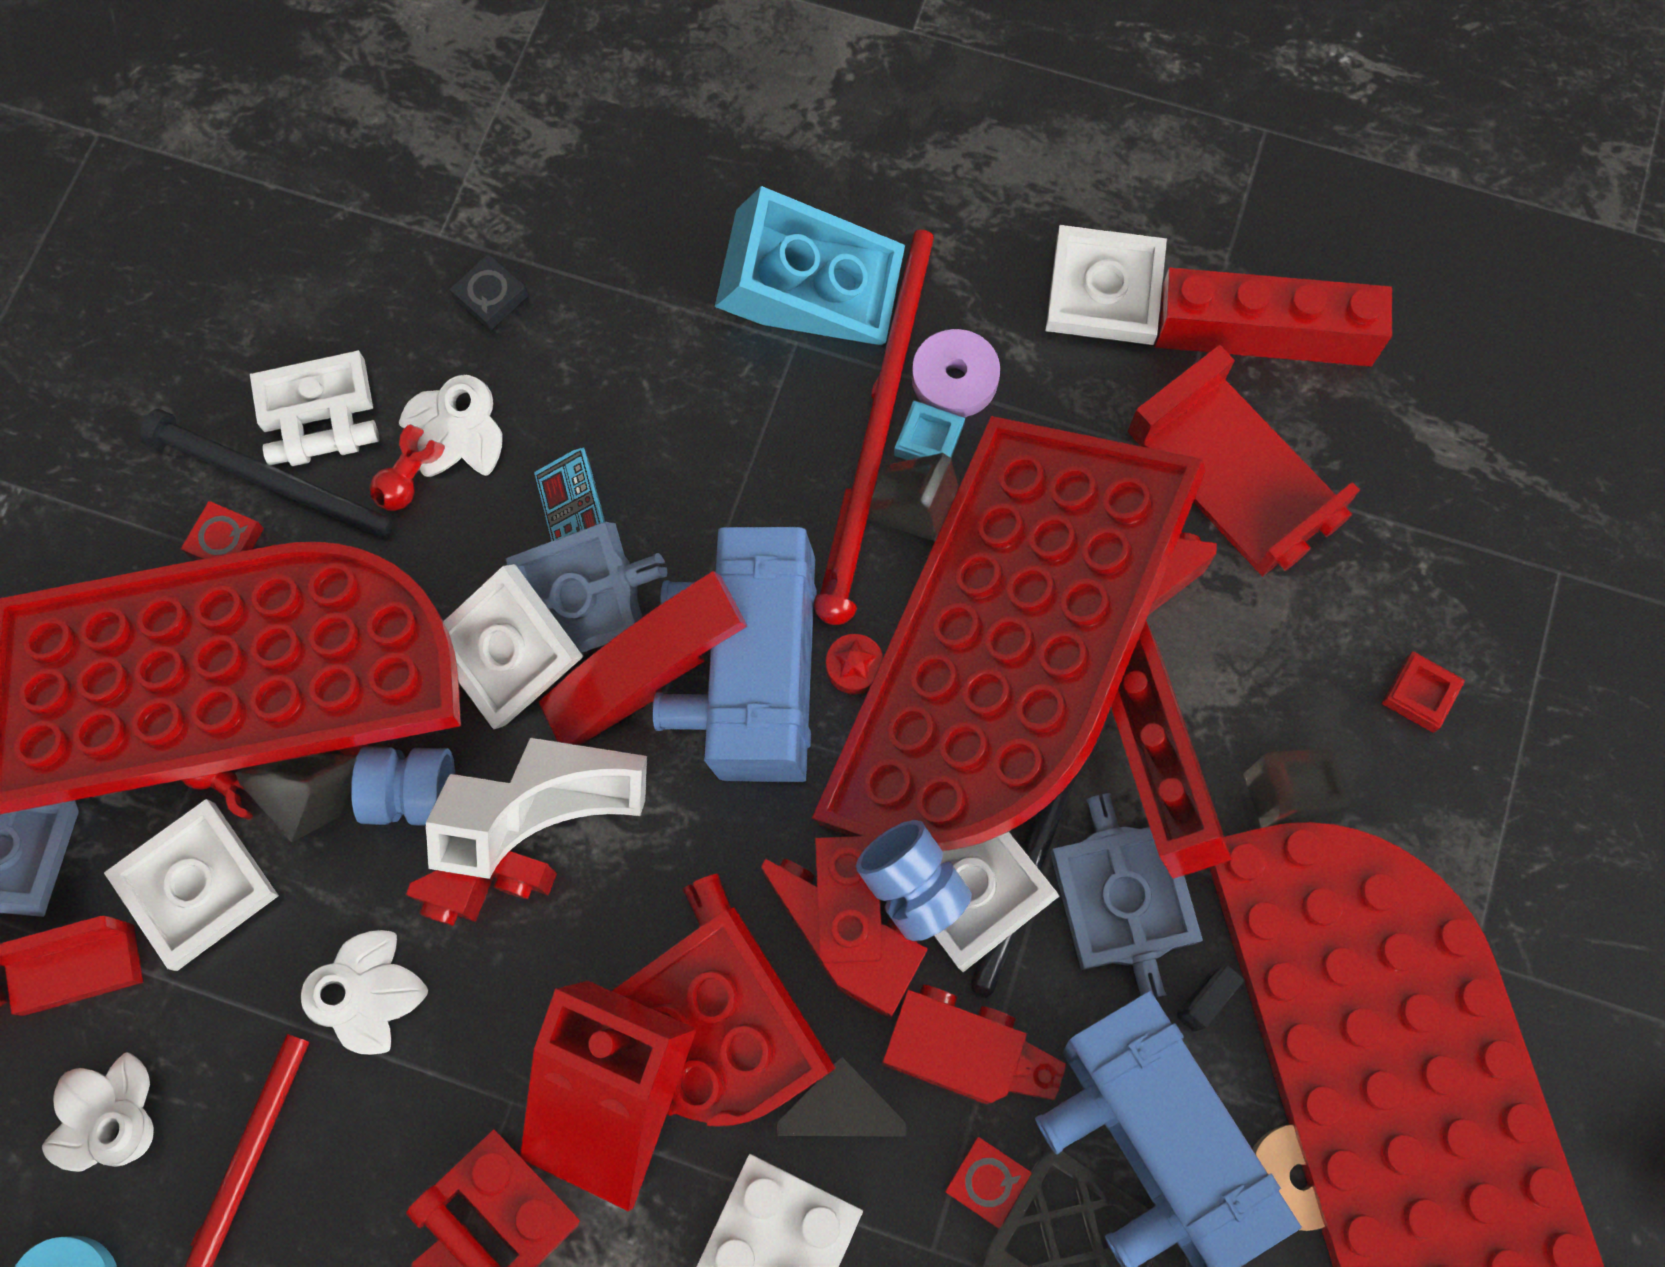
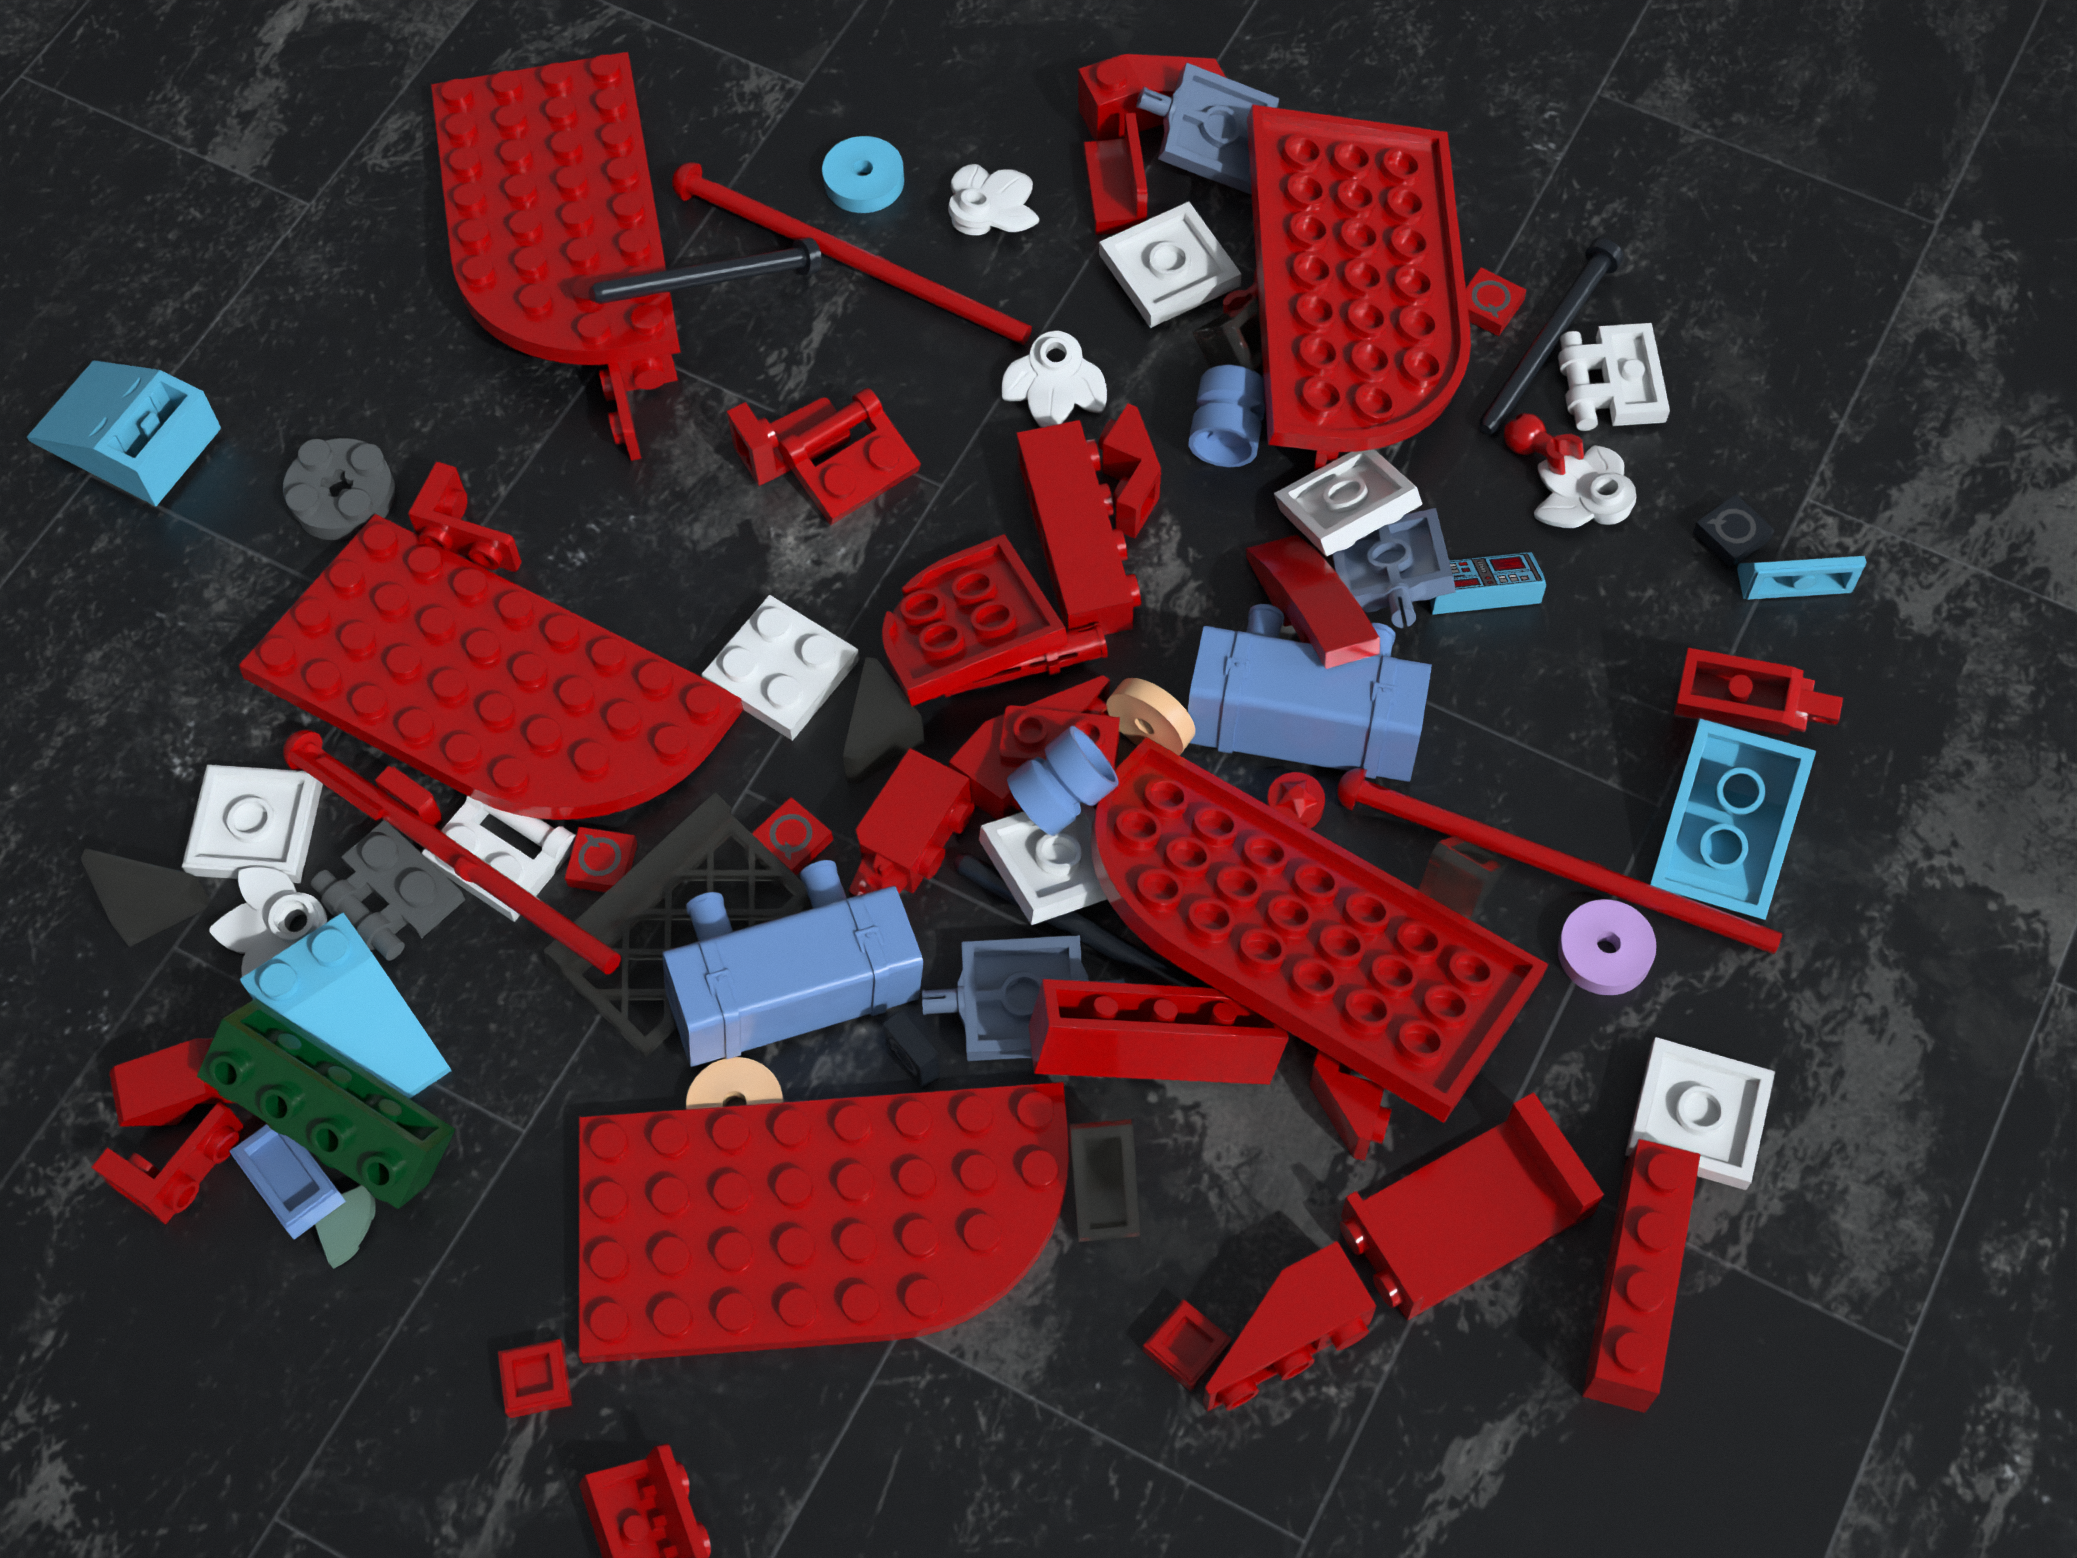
camera: 100 degrees right, 10 degrees down
white arch [426,738,647,879] -> none
red slope [520,981,697,1212] -> none
medium azure tile [894,401,965,474] -> none
none -> red brick [1017,420,1141,635]
none -> light nougat piece [1106,678,1195,756]
none -> red slope [1203,1241,1376,1412]
none -> red hinge [1674,648,1843,736]
none -> medium azure slope [1737,556,1866,600]

